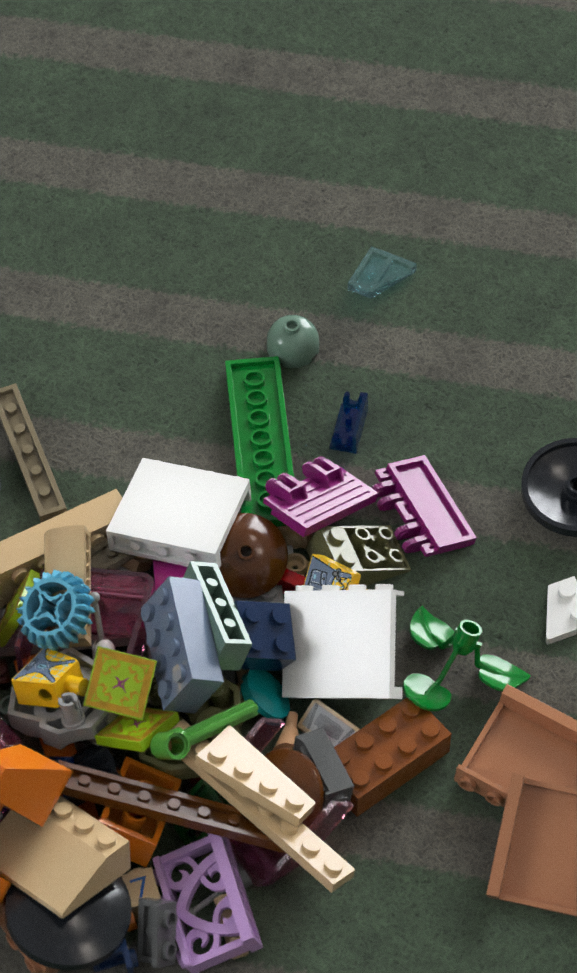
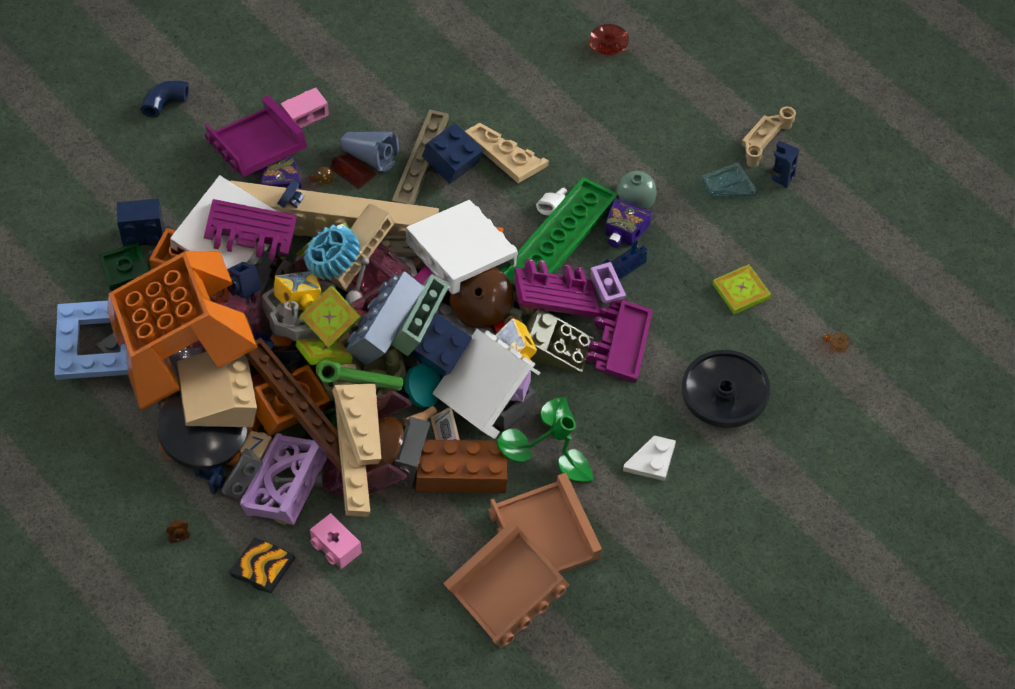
camera: 35 degrees right, 0 degrees up
none -> bright pink brick [310,513,362,569]
none -> dark blue brick [422,123,483,184]
none -> tan wing [465,123,549,183]
none -> white piece [536,188,568,215]
none -> clear red dish [590,24,629,55]
none -> lavender slope [590,262,626,303]
none -> torso [605,198,651,248]
none -> tile [712,264,771,315]
none -> tan plate [742,107,796,167]
none -> dark blue hinge [771,141,799,188]

